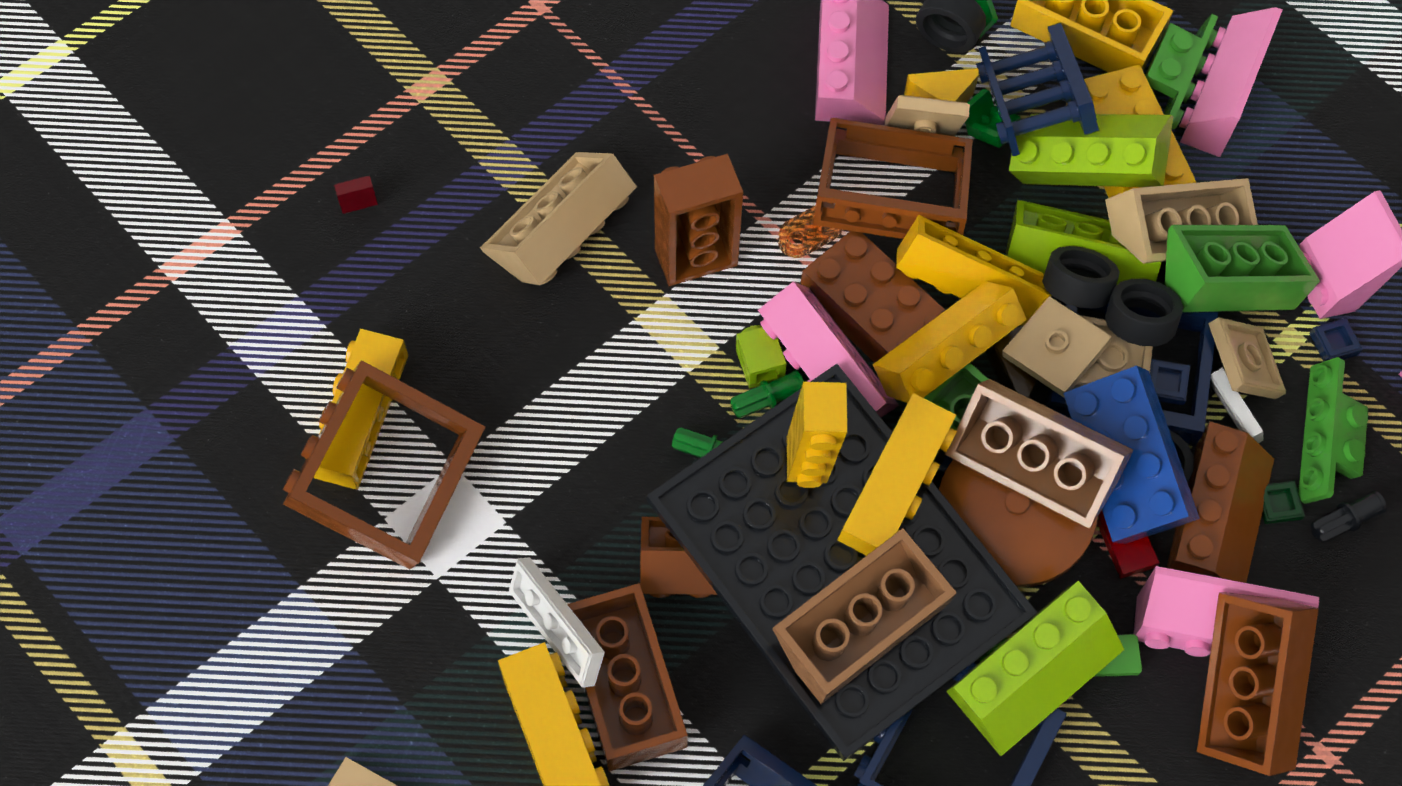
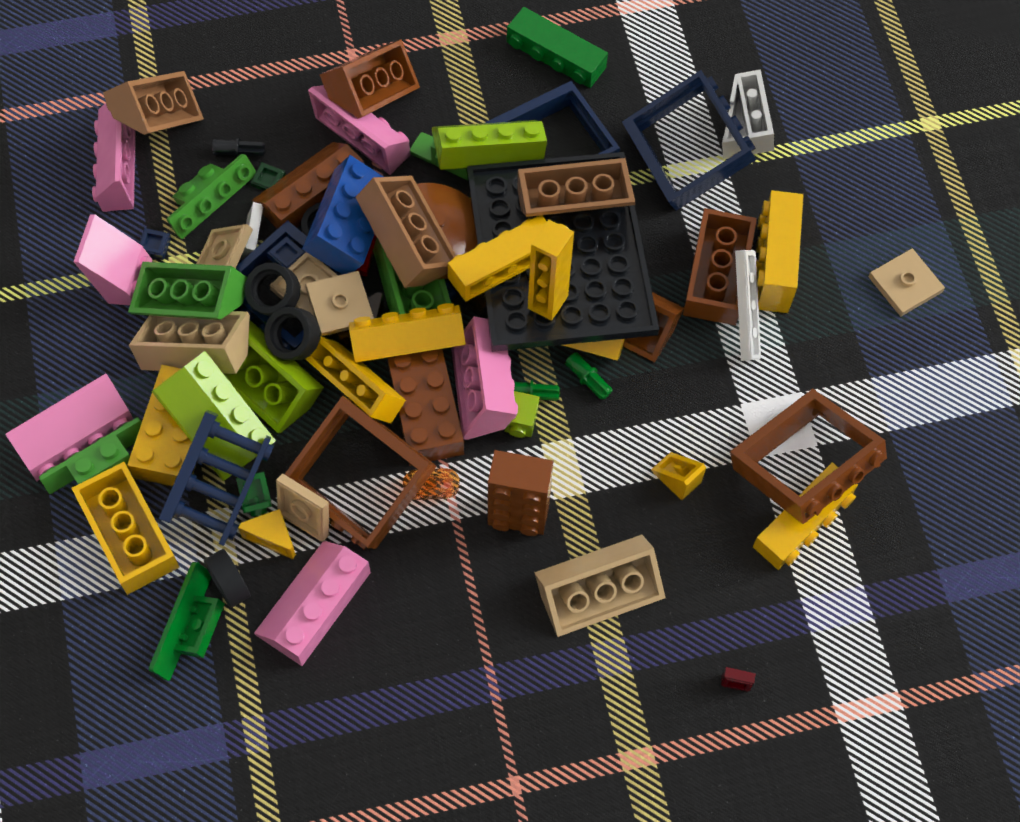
camera: 150 degrees left, 0 degrees up
none -> yellow slope [651,452,706,500]

